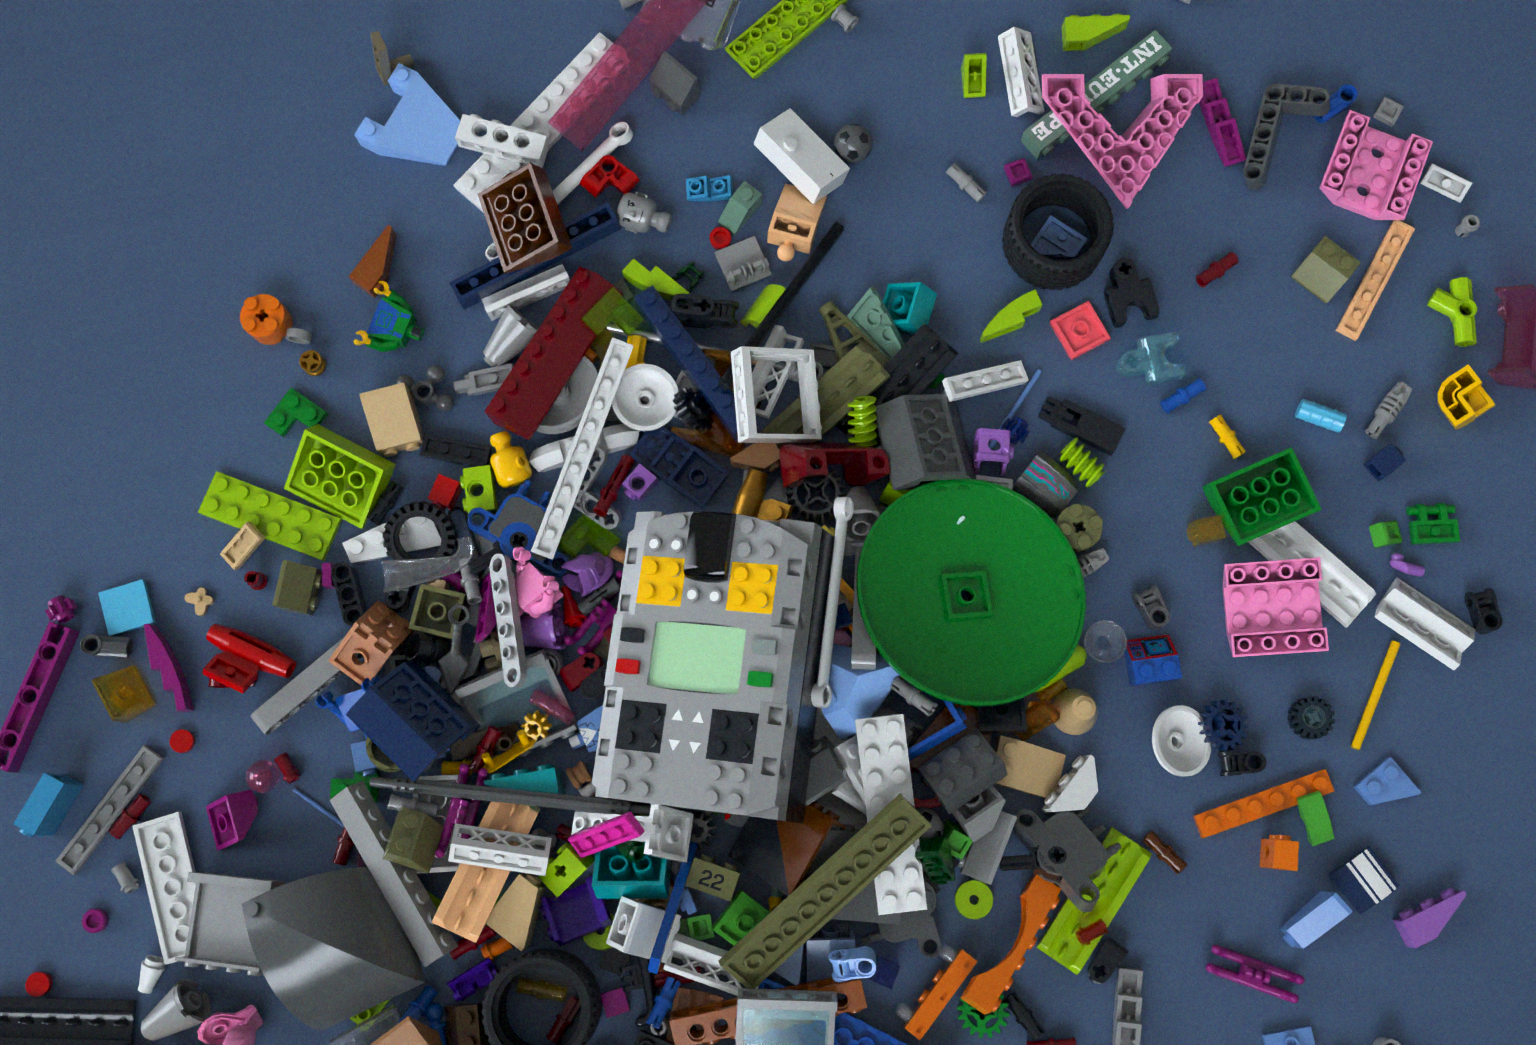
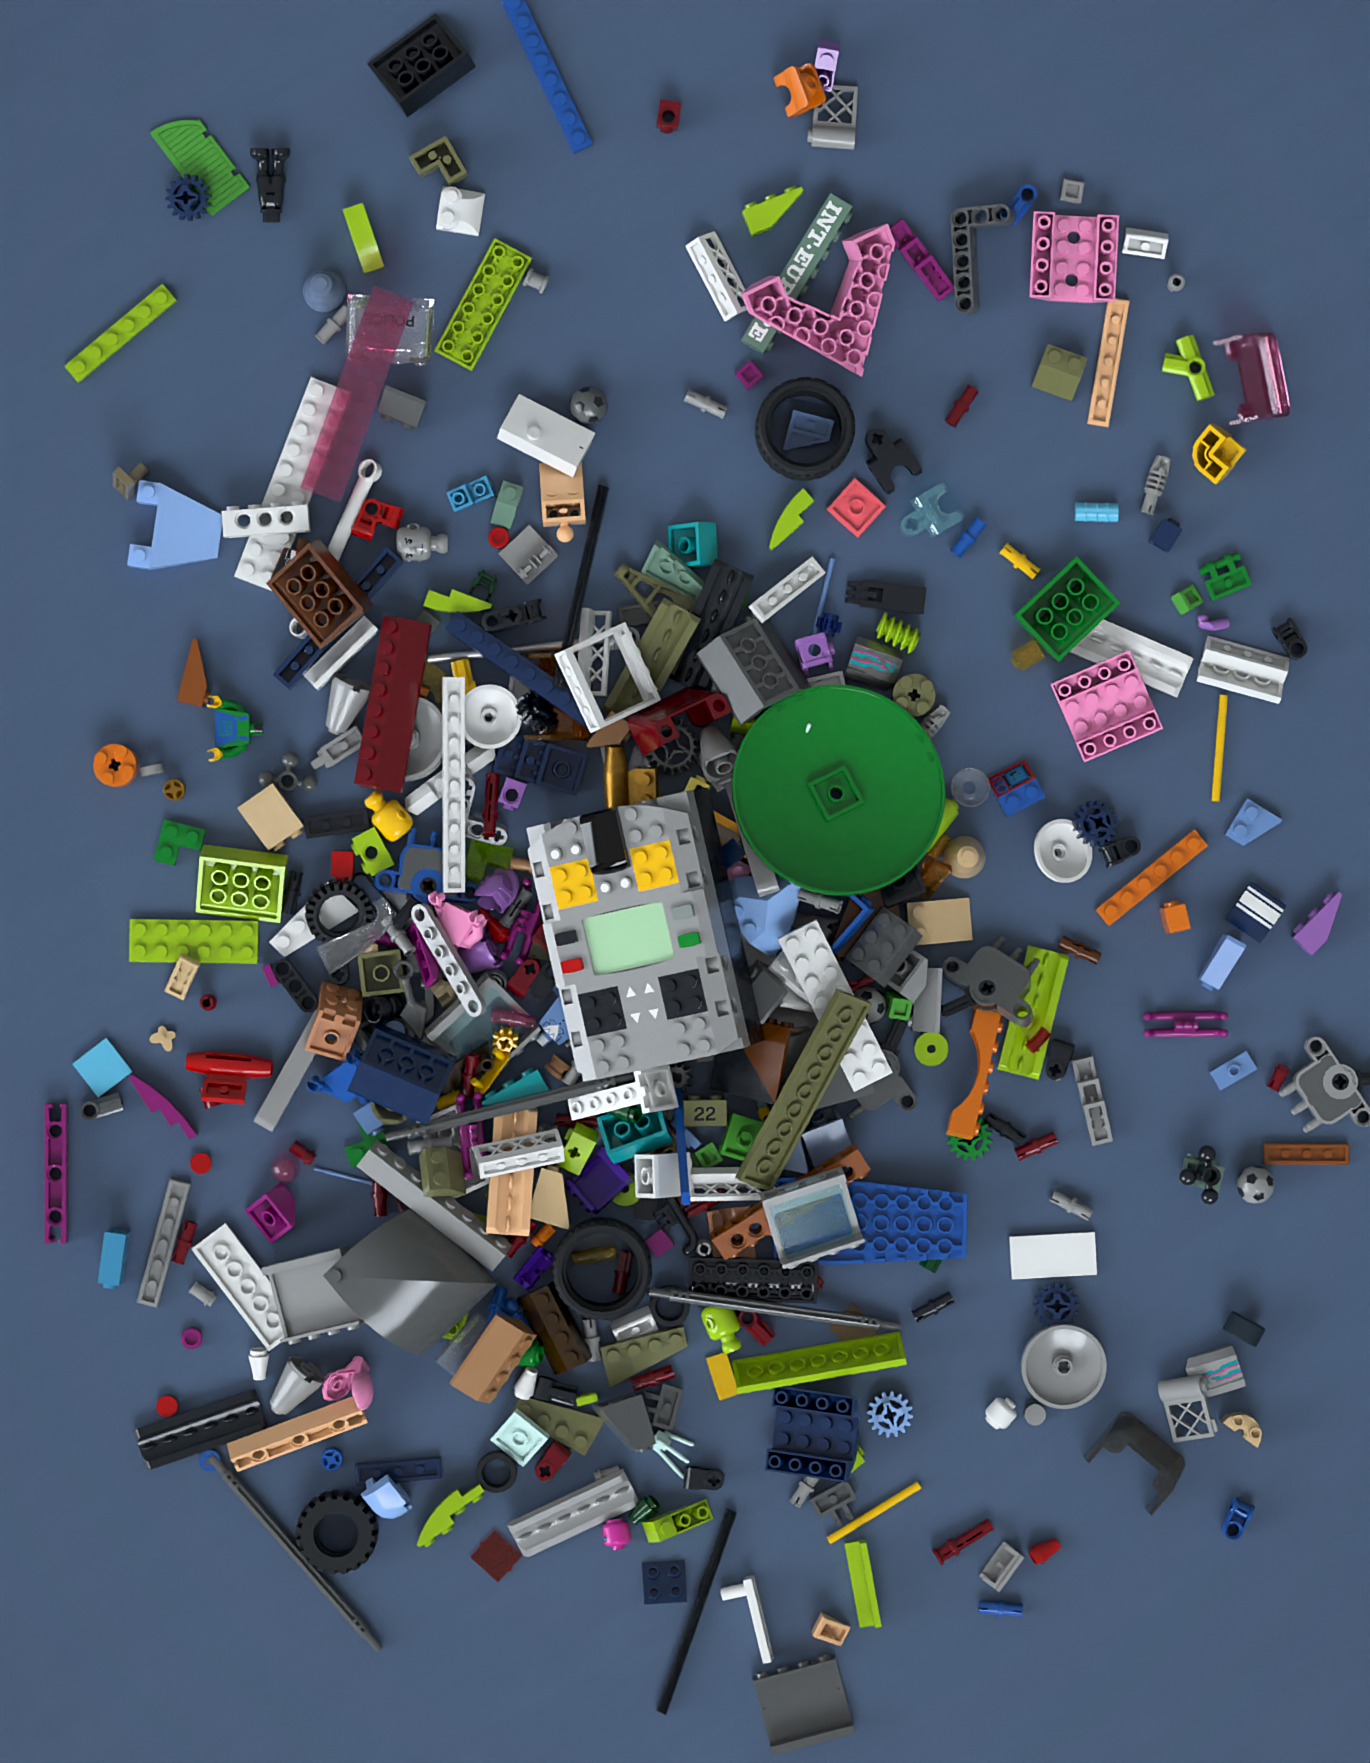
camera: 20 degrees left, 10 degrees up
magenta gear [45,595,78,624] -> none
clear yellow slope [91,665,156,723] -> none
olive slope [272,560,322,616] -> none
dark pink tile [568,811,645,858] -> none
clear neon green tile [582,287,644,336] -> none
blue pin [646,977,681,1029] -> none
lime slope [739,284,786,328] -> none
white piece [811,497,854,708] -> none
light blue piece [828,946,876,982] -> none
lime piece [847,396,877,446] -> none
clear blue brick [868,955,901,989] -> none
orange piece [896,945,978,1040] -> none
dark green slope [915,836,955,885] -> none
lime slope [961,53,987,98] -> none
white slope [1041,755,1098,813] -> none
flat silver piece [1132,584,1170,630] -> none
black wheel [1287,696,1335,739] -> none
bright green slope [1297,791,1335,846] -> none

